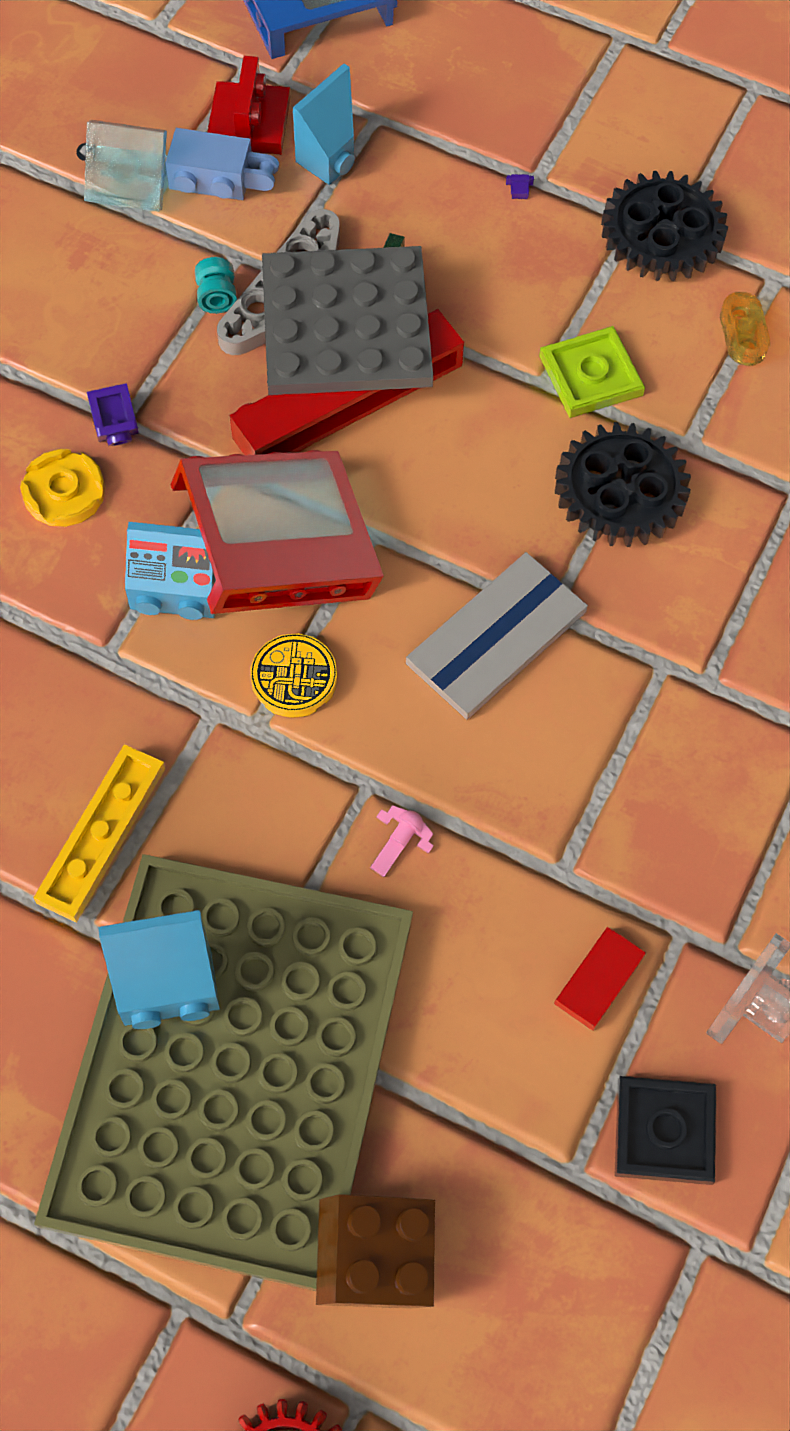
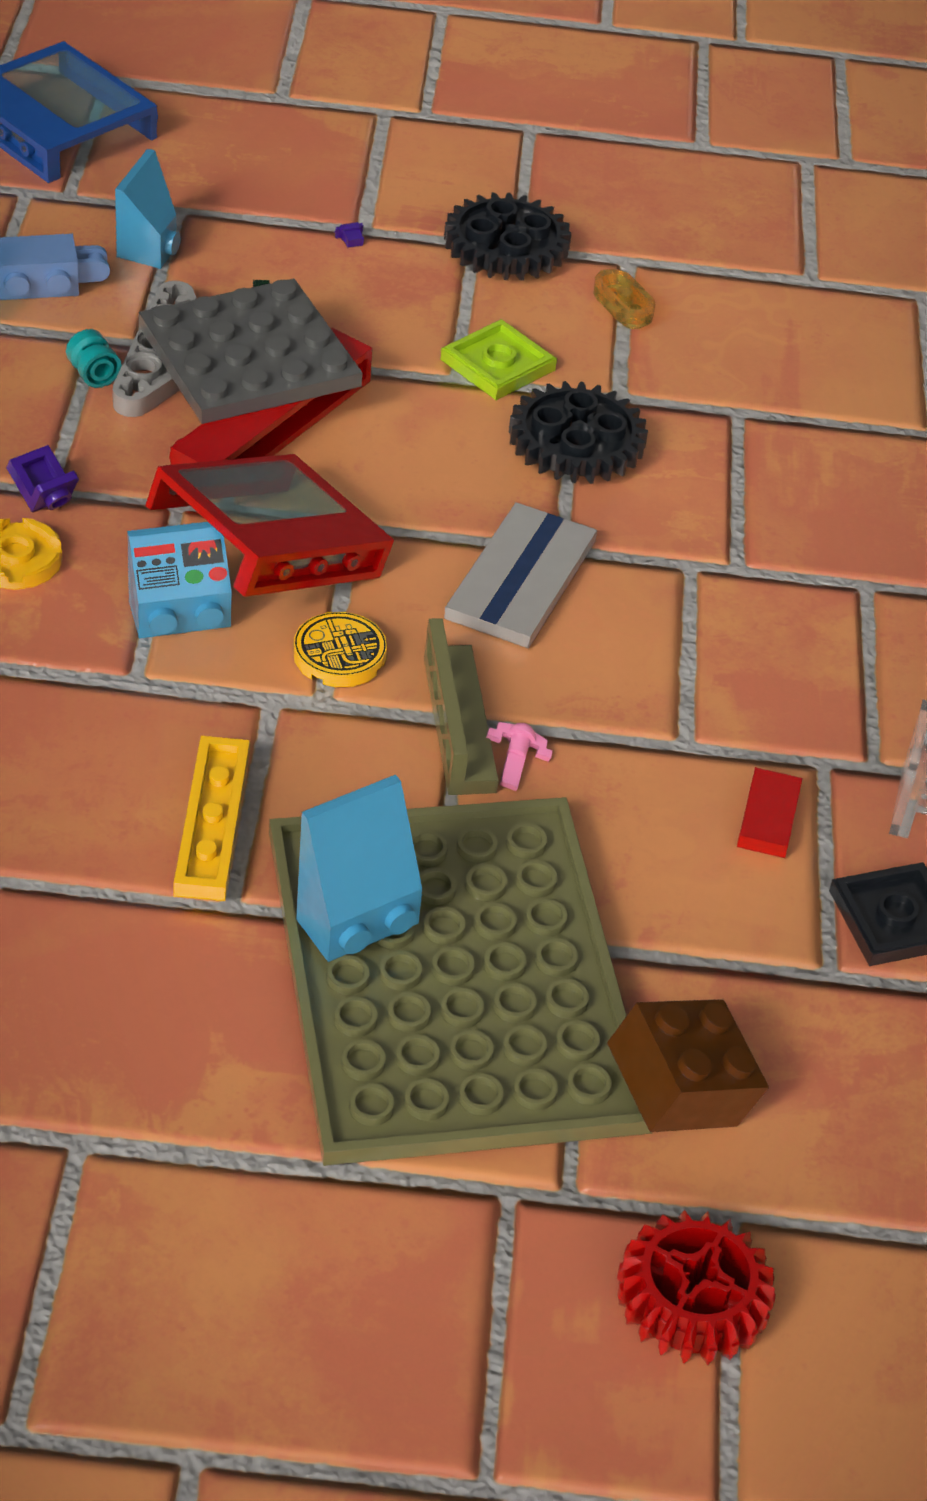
camera: 25 degrees left, 20 degrees down
red bracket [207,56,291,155] -> none
none -> olive fence [424,618,499,795]

